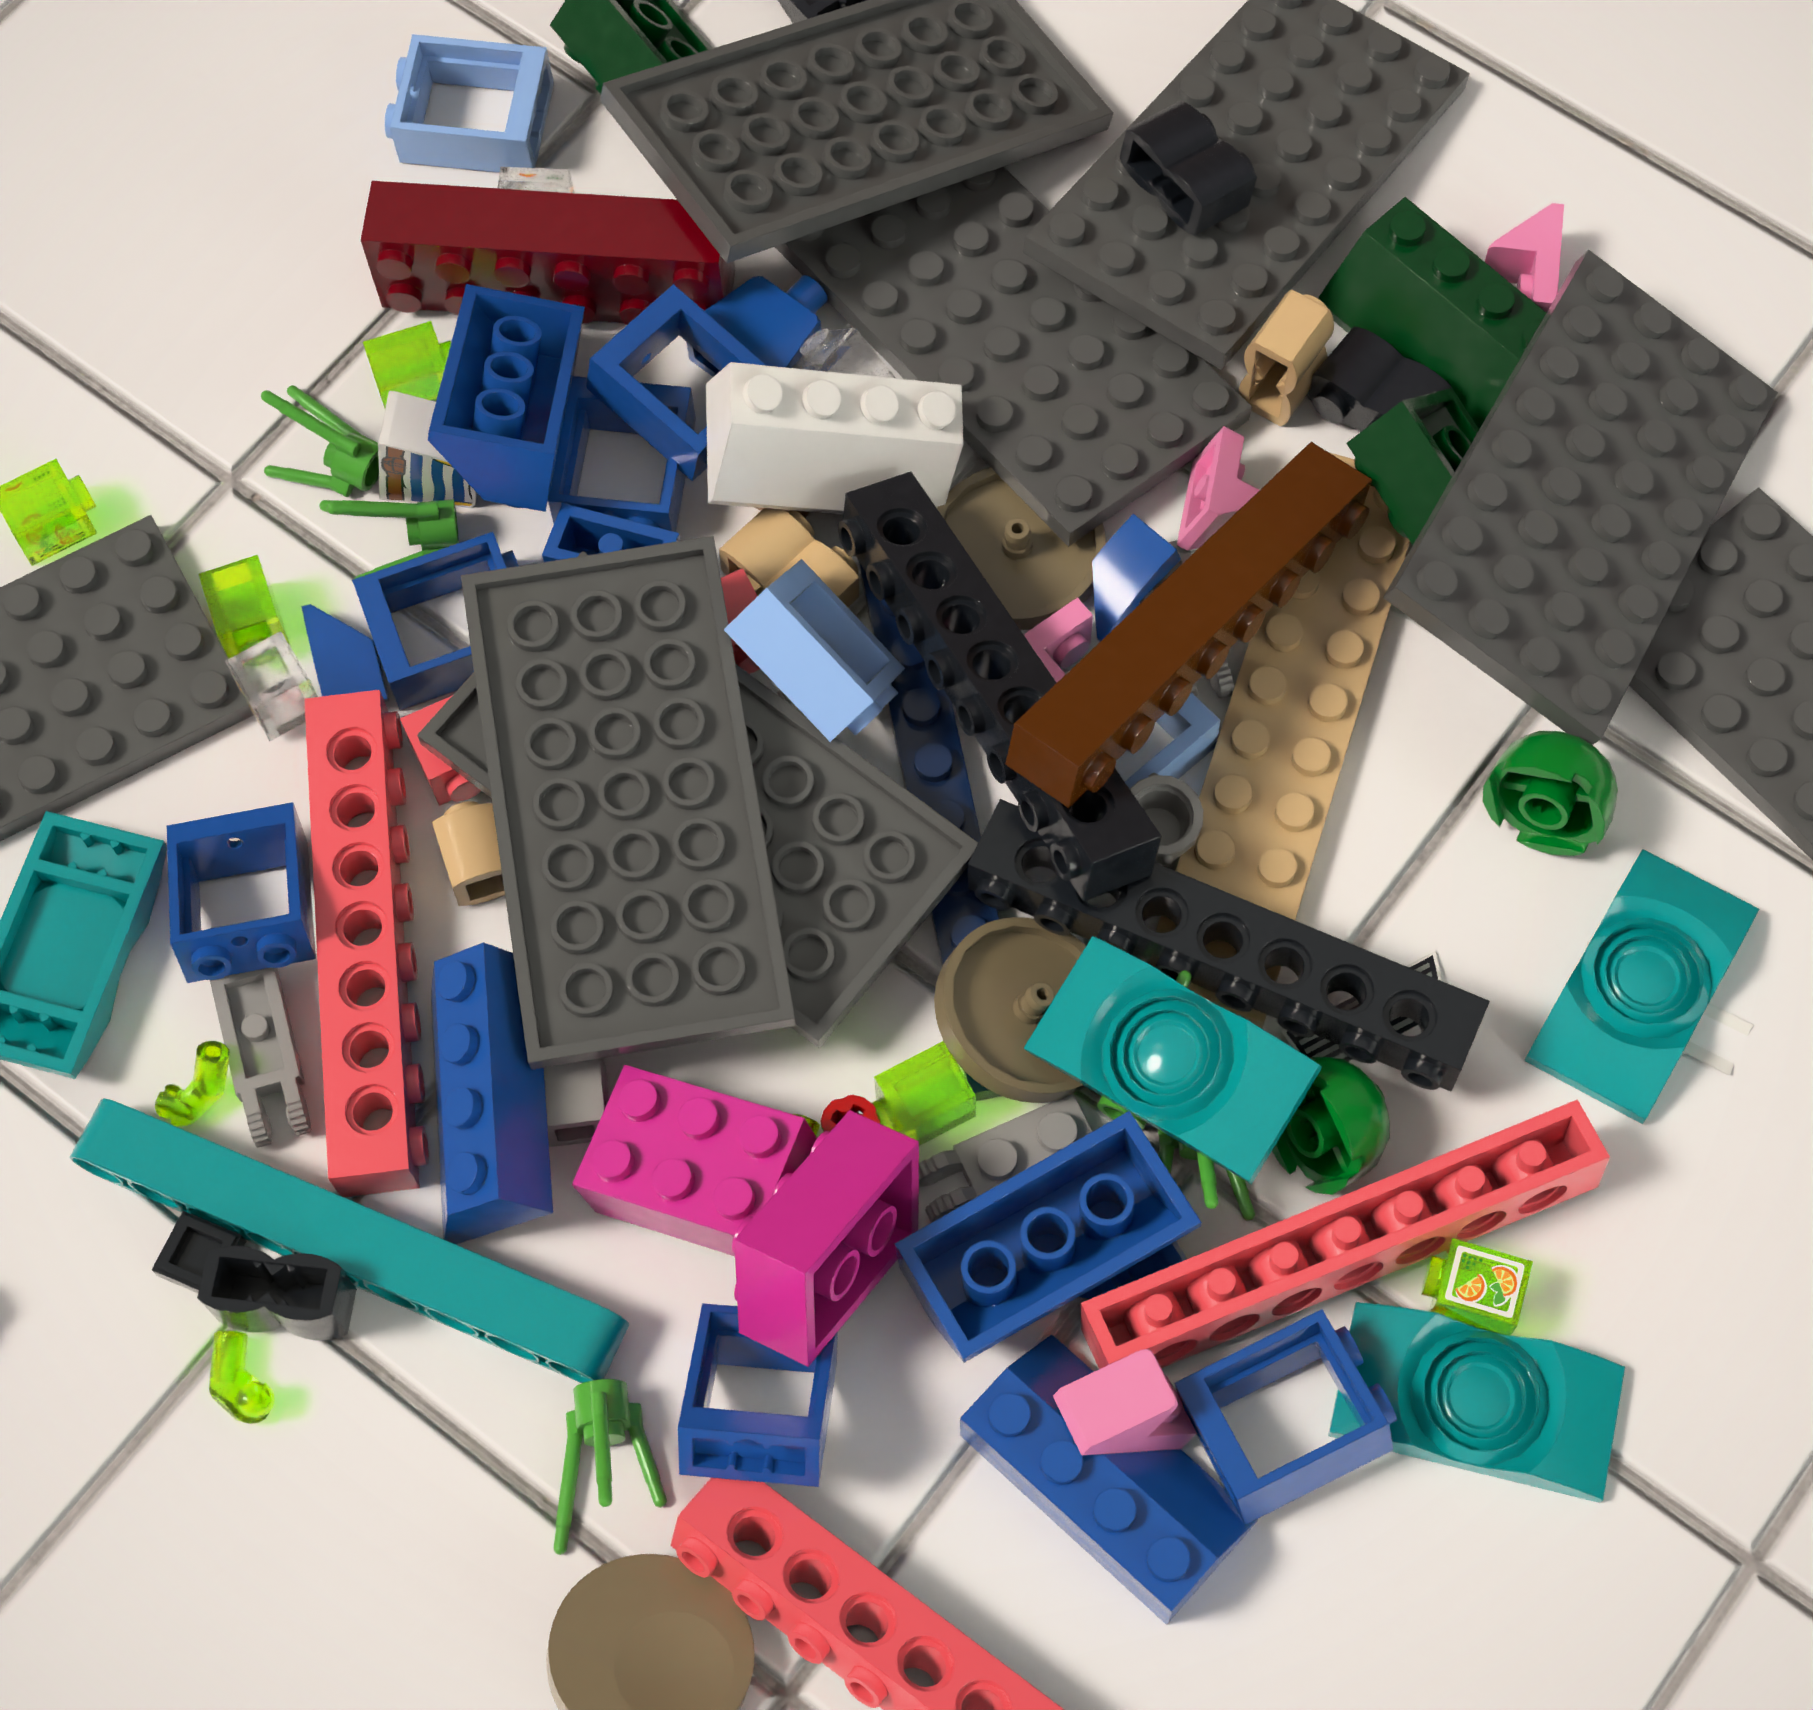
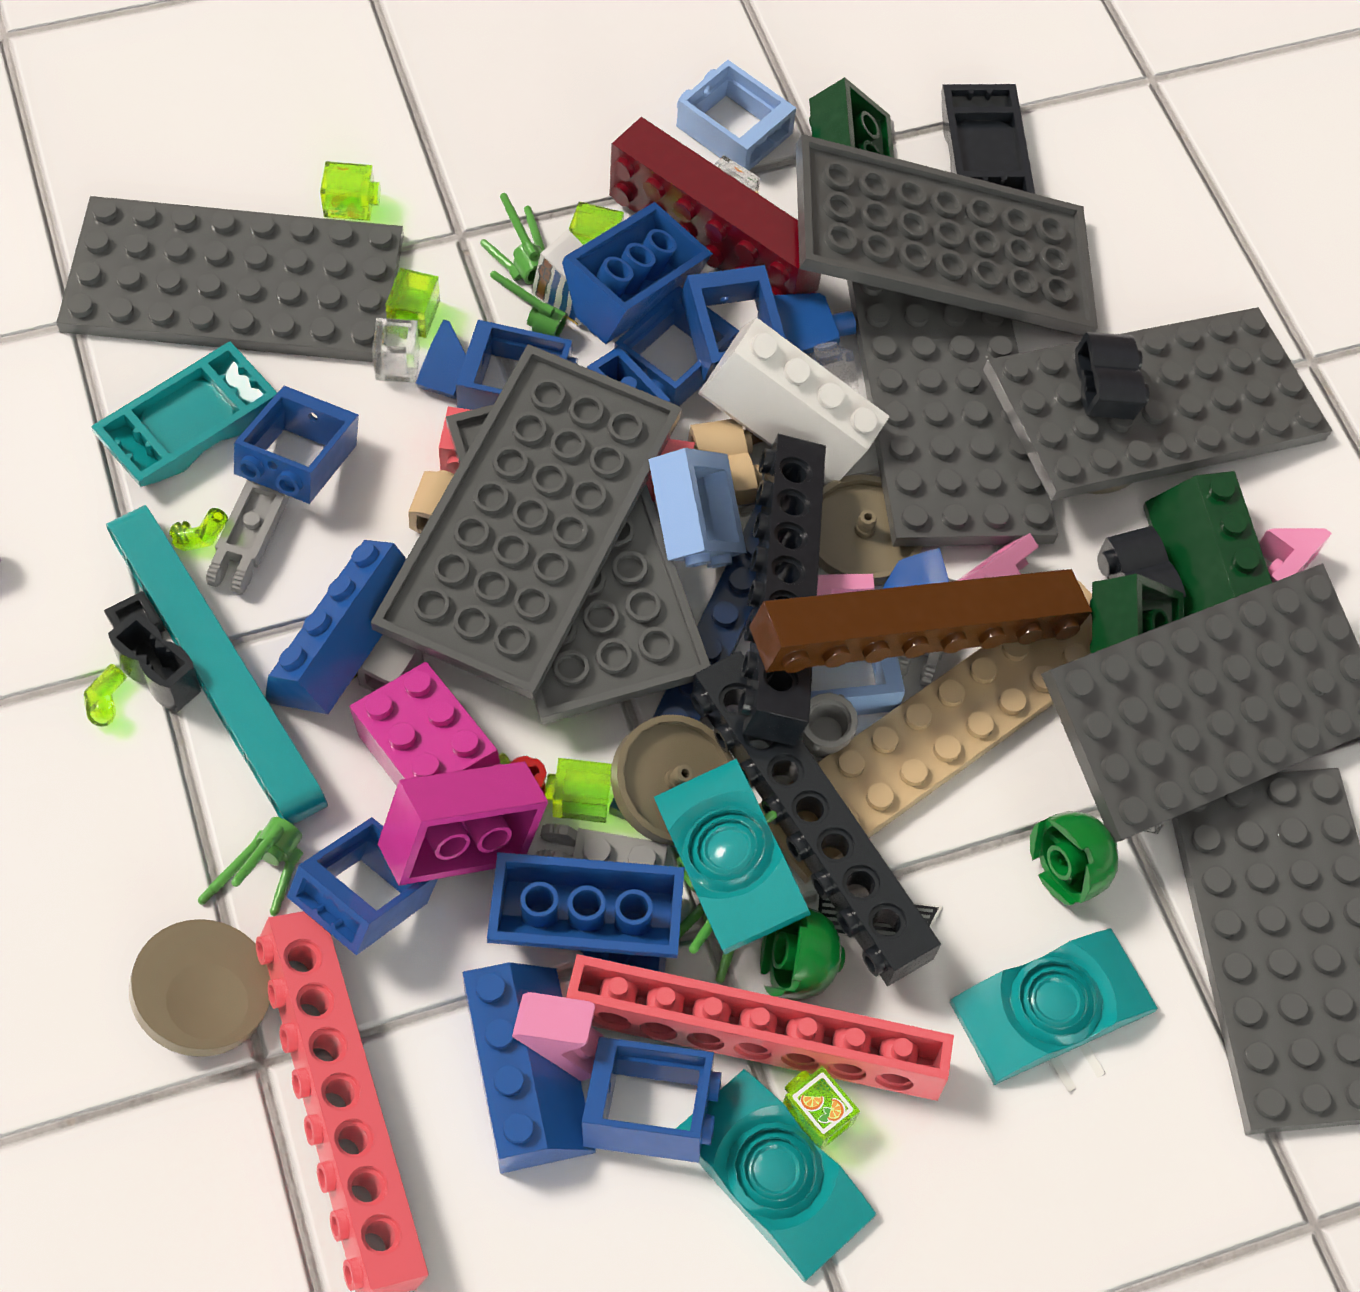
camera: 25 degrees right, 5 degrees down
coral brick [304,690,429,1197] -> none
tan brick [1239,290,1334,426] -> none

